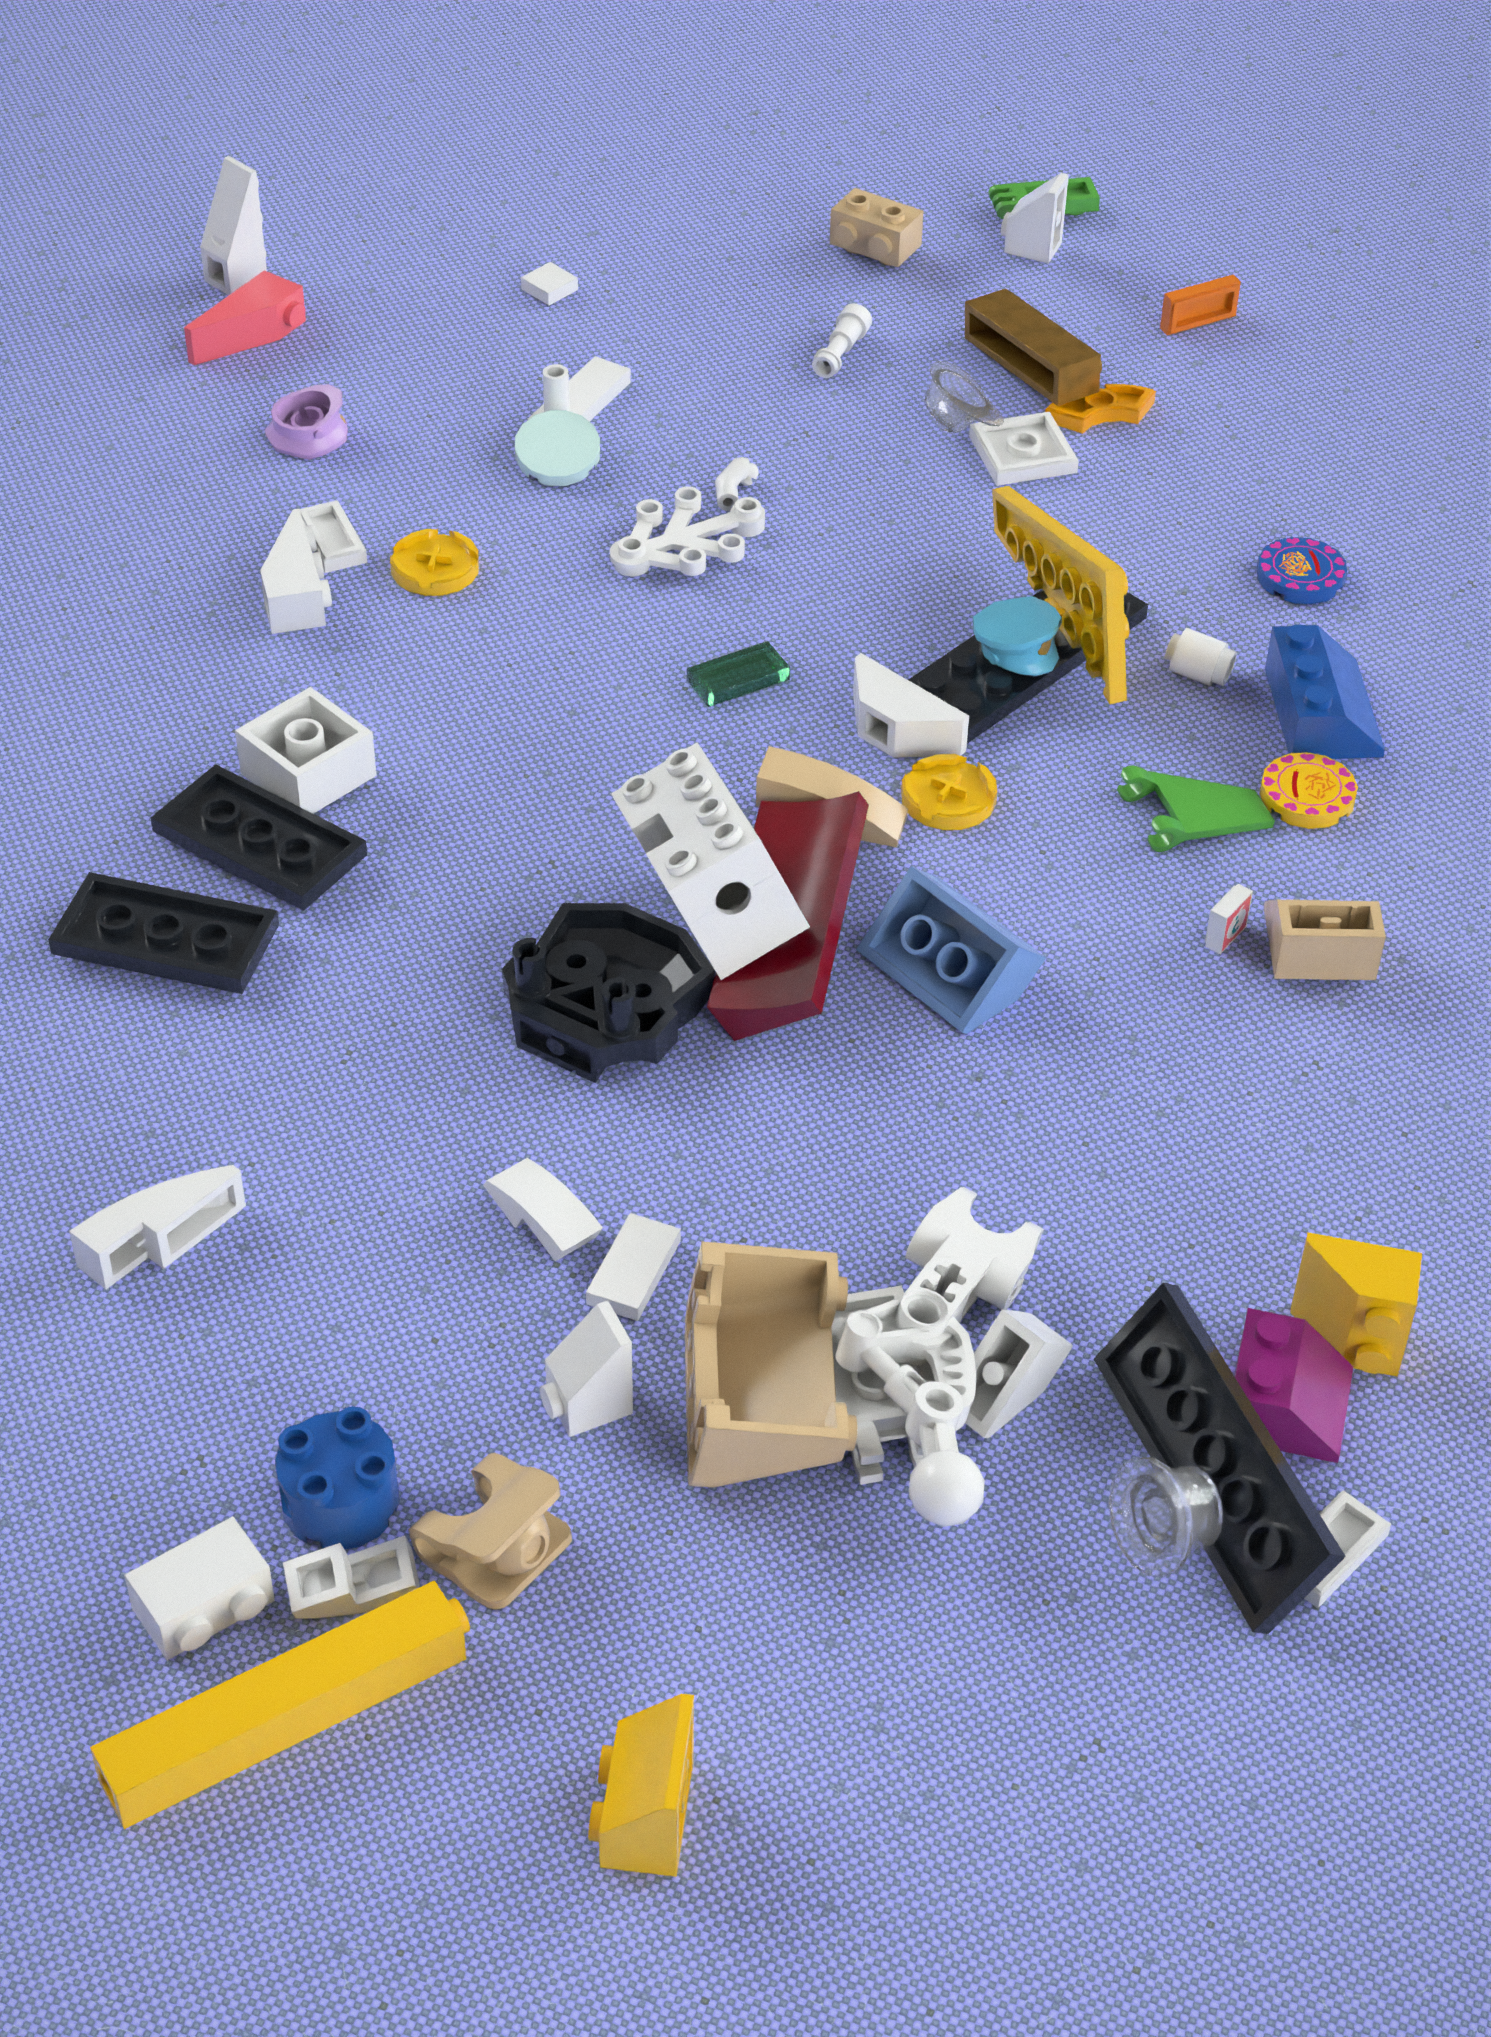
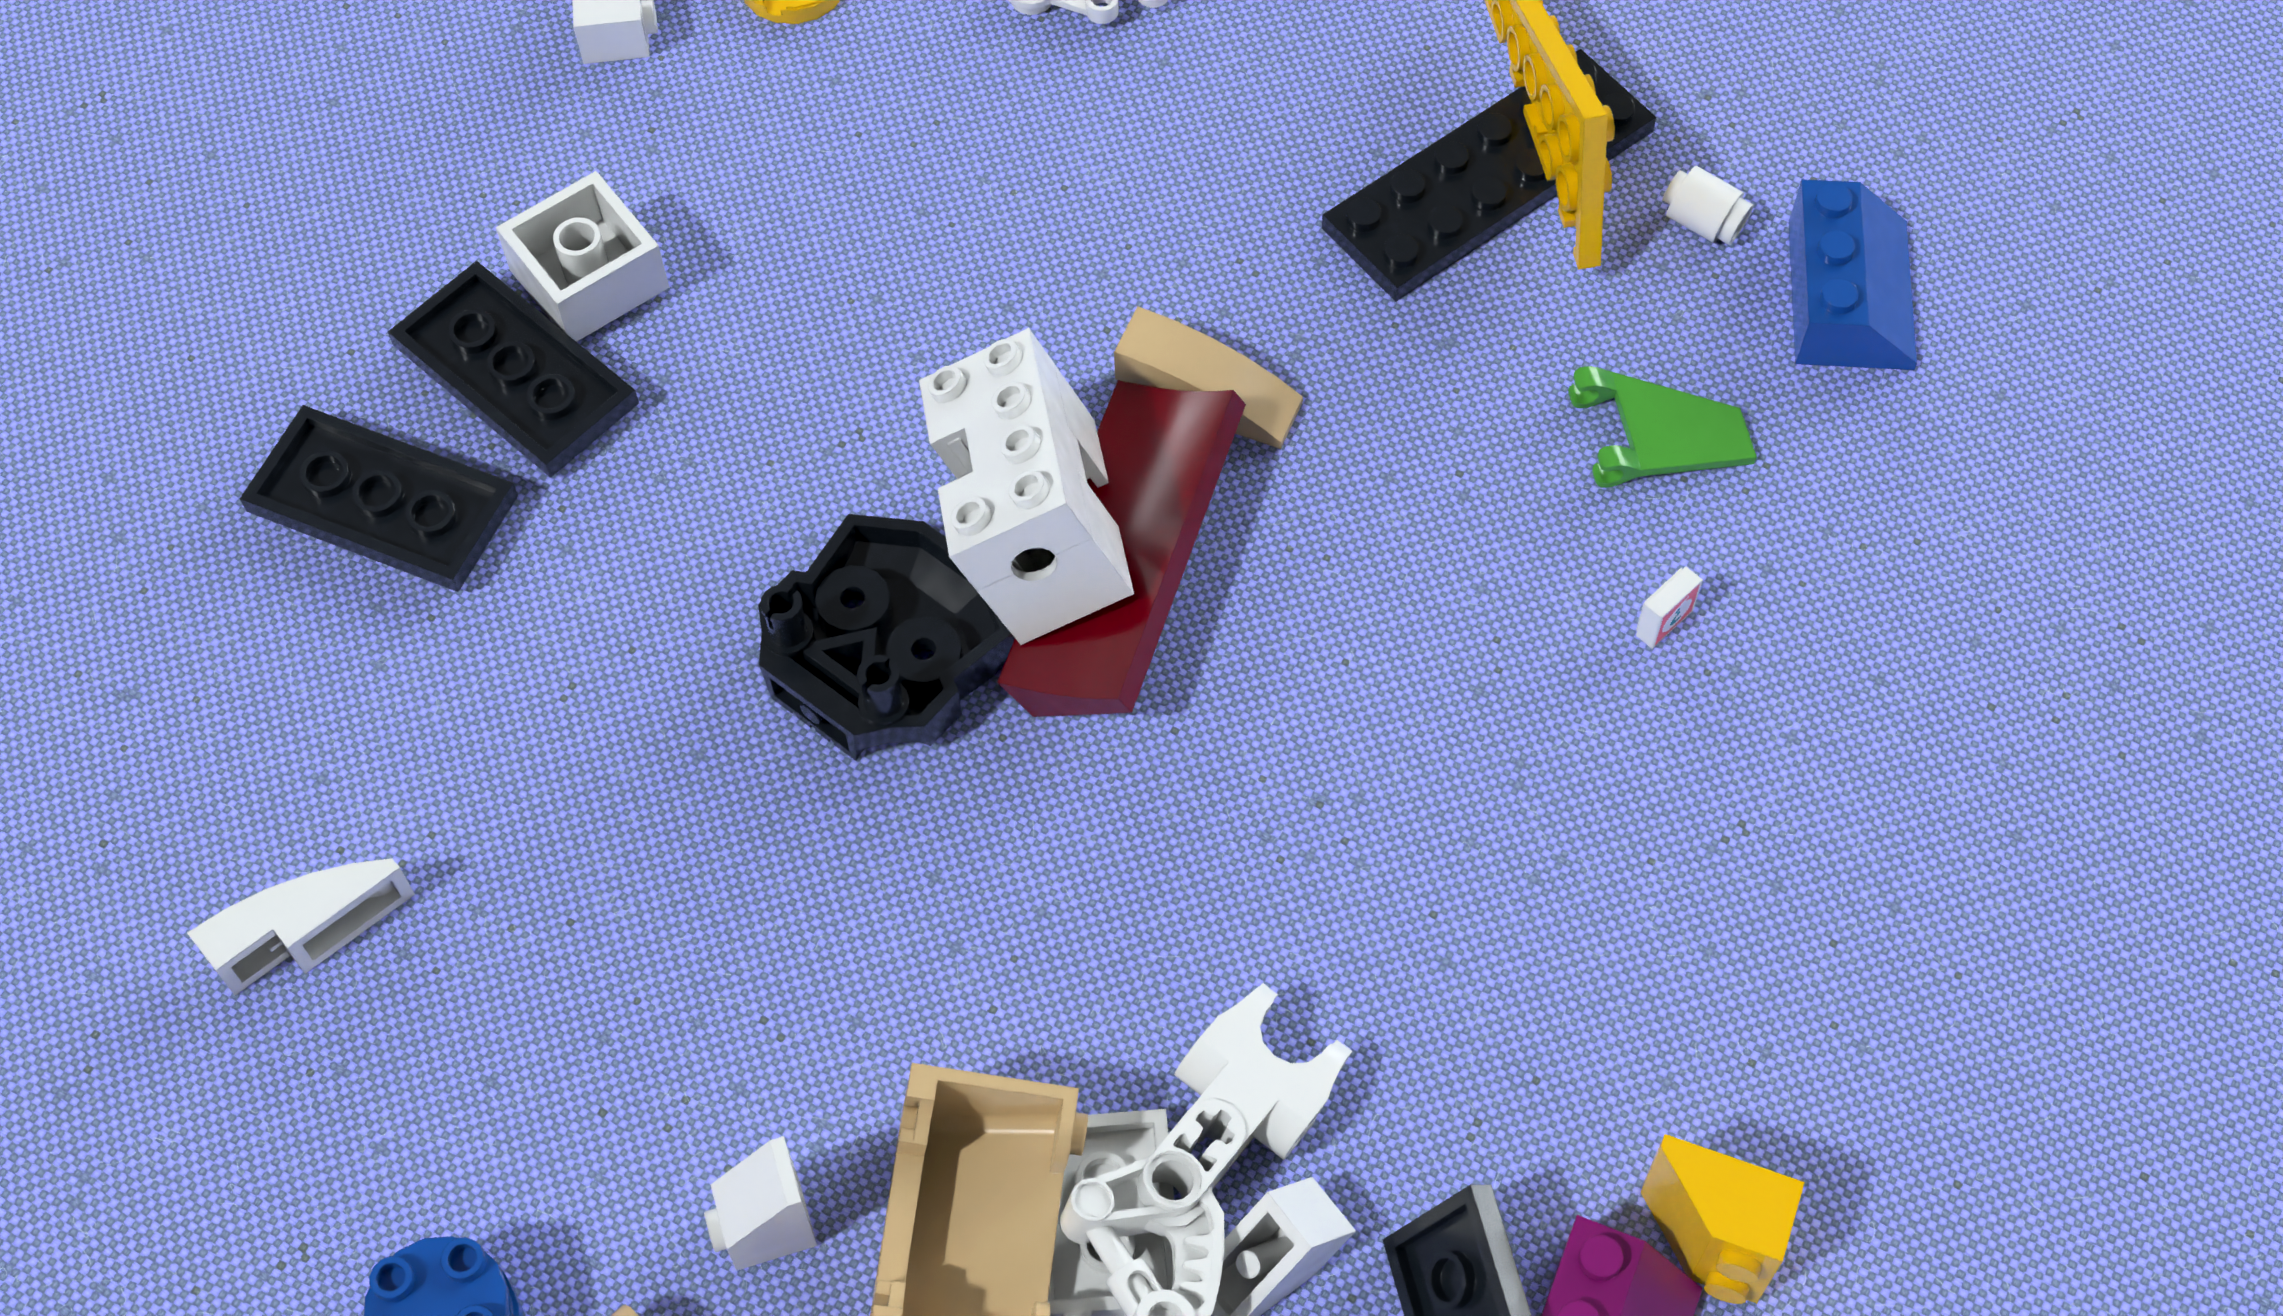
camera: 10 degrees right, 15 degrees up
white slope [483,1158,603,1262] -> none
white tile [586,1213,681,1321] -> none
clear green tile [687,641,790,707] -> none
white slope [853,653,969,758] -> none
medium blue slope [856,866,1046,1034] -> none
yellow tile [901,754,997,830] -> none
medium azure hat [973,596,1062,676] -> none
blue tile [1256,537,1347,605] -> none
yellow tile [1259,752,1358,829] -> none
tan slope [1264,899,1386,980] -> none

